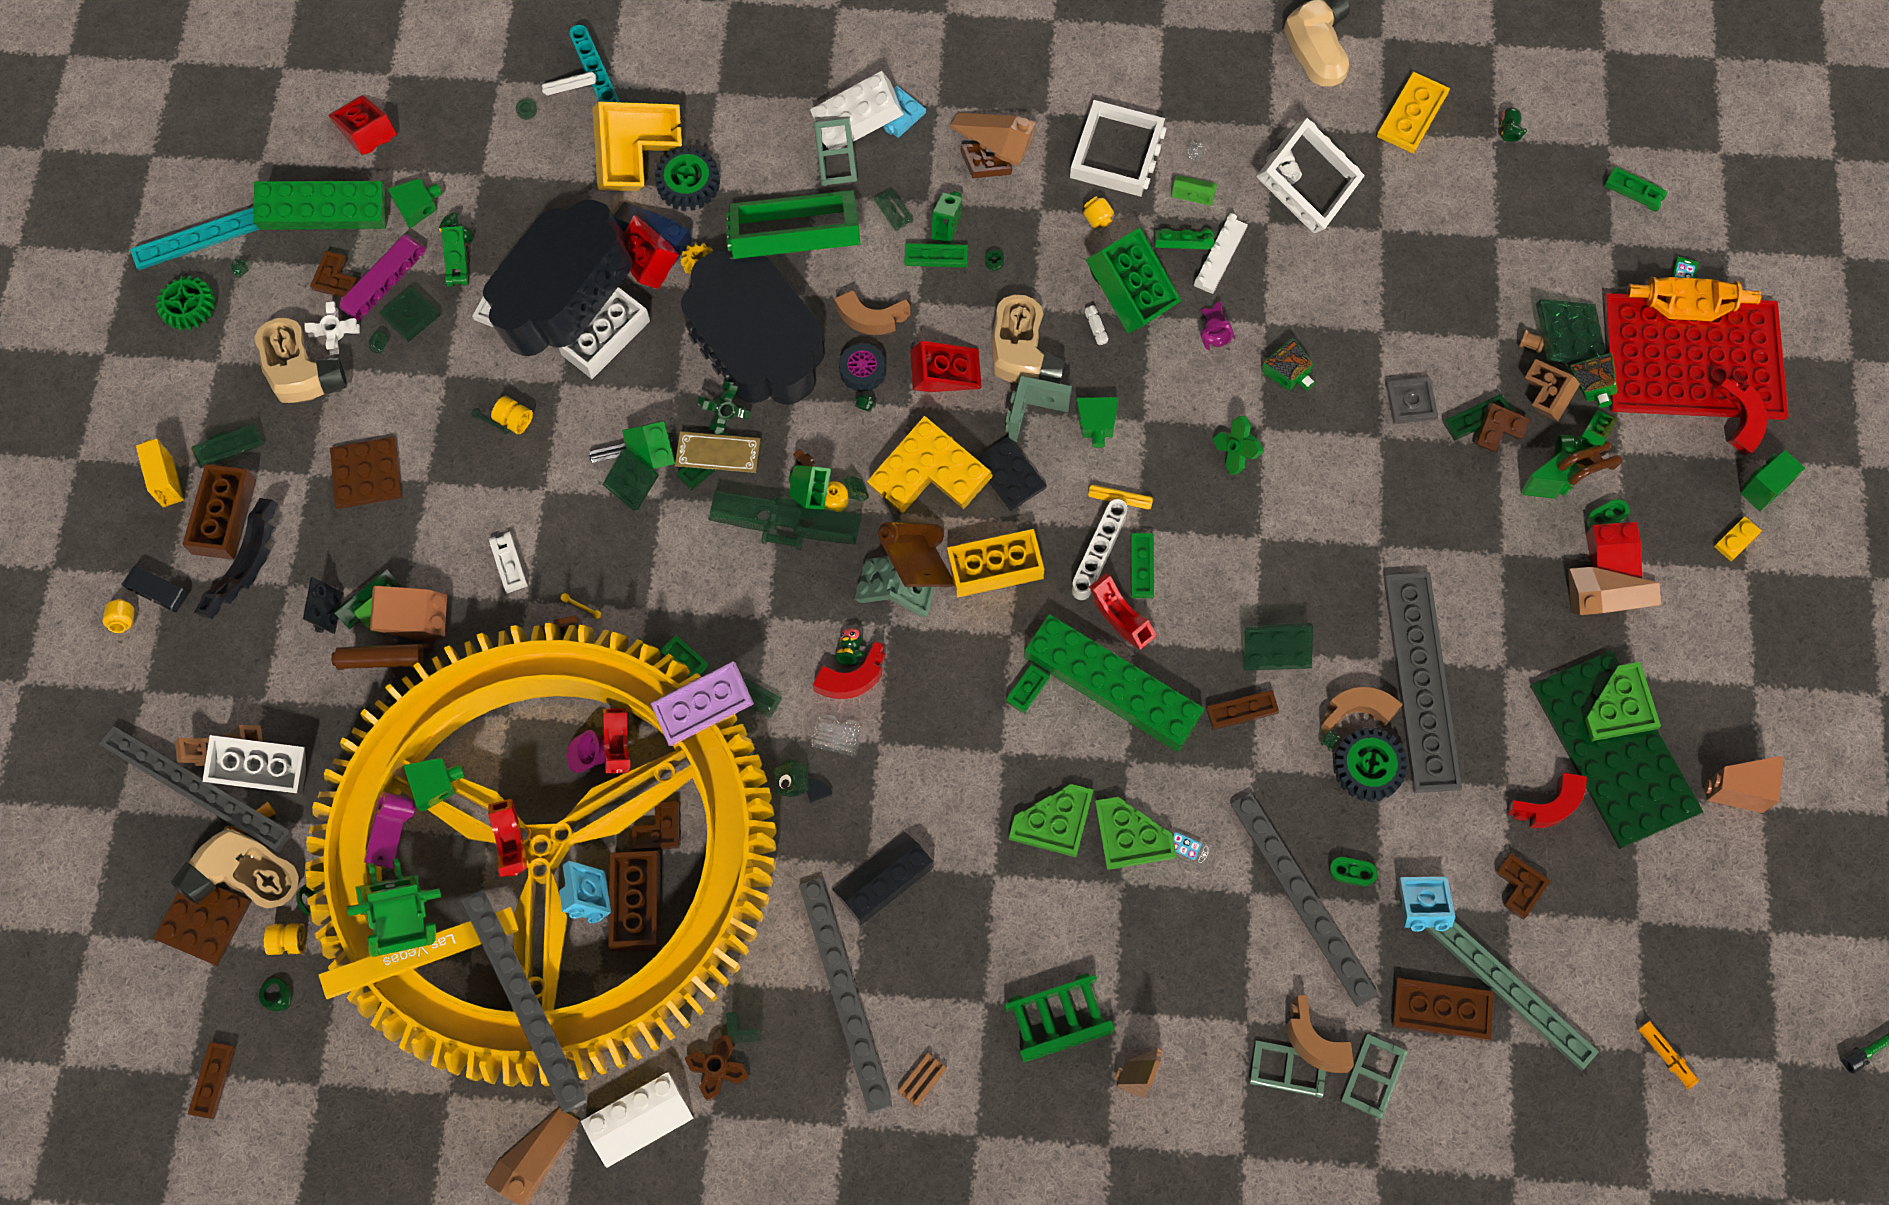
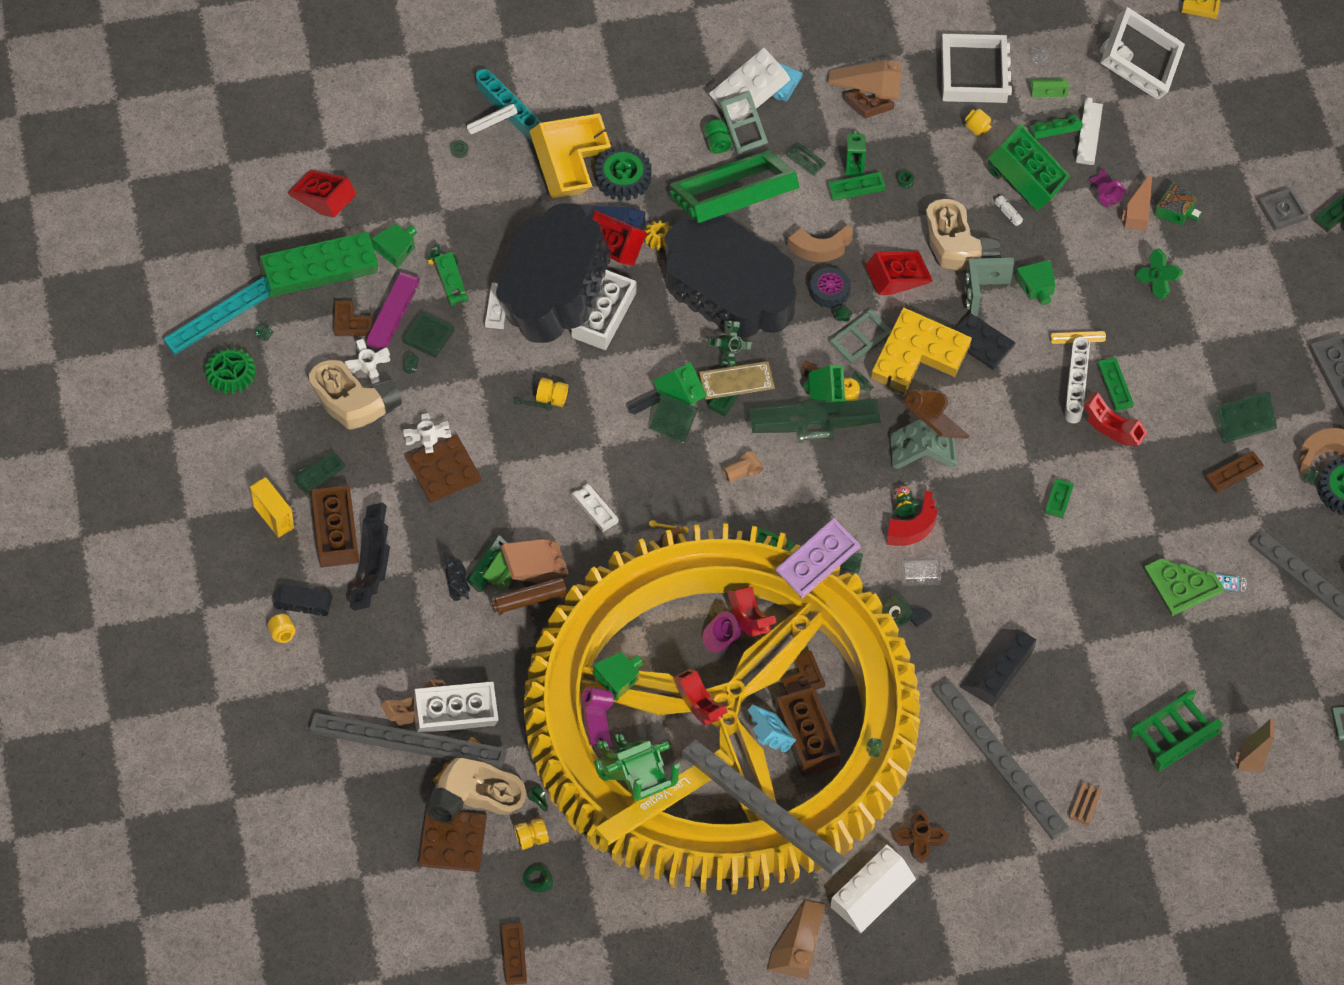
camera: 20 degrees left, 10 degrees down
clear green panel [726,1011,762,1044] -> none
yellow brick [947,529,1044,598] -> none
bright green plate [1009,784,1093,857] -> none
green brick [1024,614,1205,753] -> none
none -> white pin [403,413,451,453]
none -> green wheel [703,120,732,154]
none -> medium nougat piece [722,451,763,483]
none -> sand green window [829,309,892,364]
none -> clear green piece [866,738,883,758]
none -> nougat slope [1122,176,1152,230]

